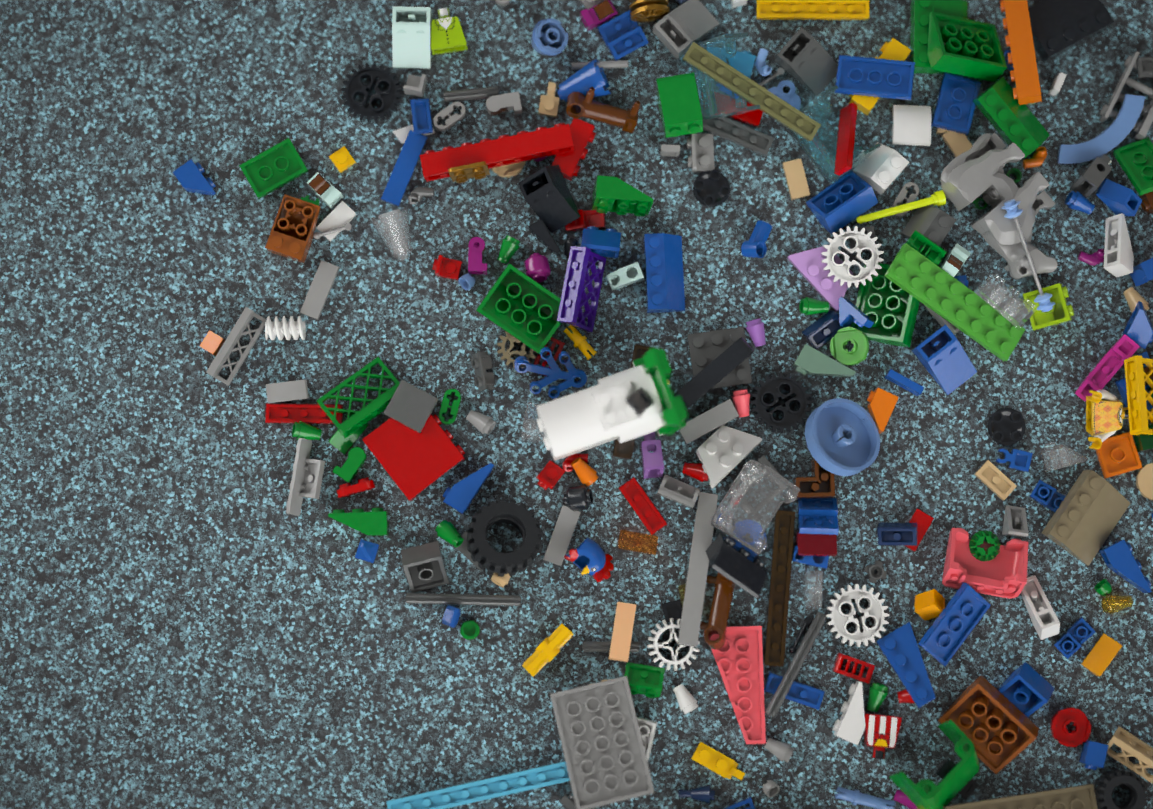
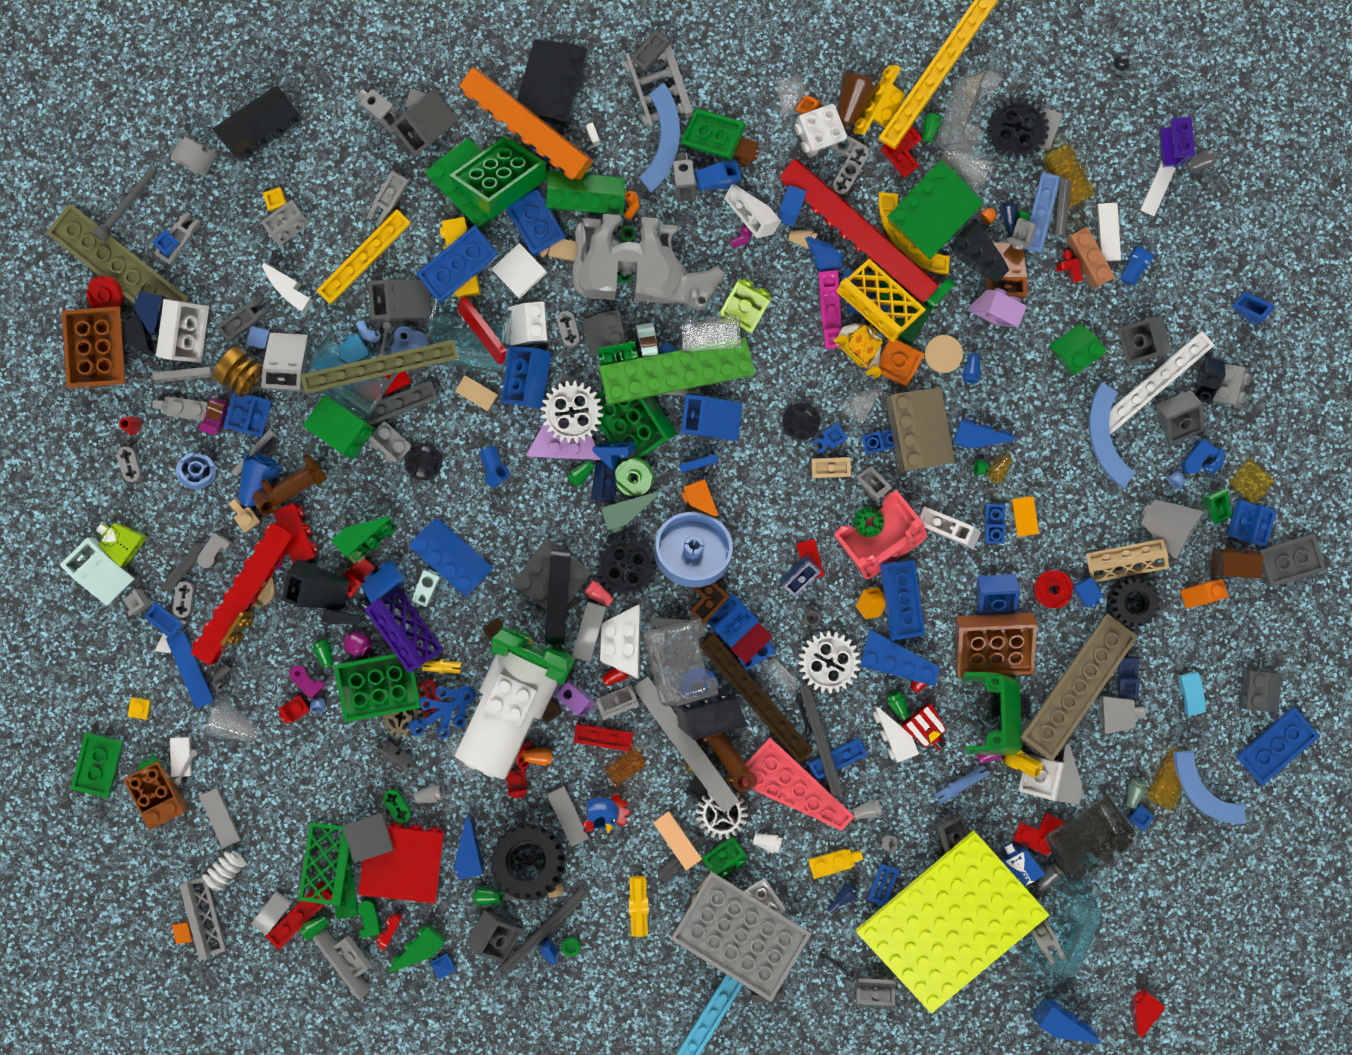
camera: 40 degrees left, 5 degrees up
blue slope [173,159,216,195] -> none
leg [307,172,343,209] -> none
black gear [341,62,403,124] -> none
black head [564,485,593,511] -> none
black tile [626,387,654,416] -> none
light grey tile [660,144,680,157] -> none
medium lavender cone [745,318,766,347] -> none
red slope [832,653,875,684] -> none
neon yellow piece [856,190,946,224] -> none
light blue axle [1001,199,1055,312] -> none
blue cone [1065,191,1095,215] -> none

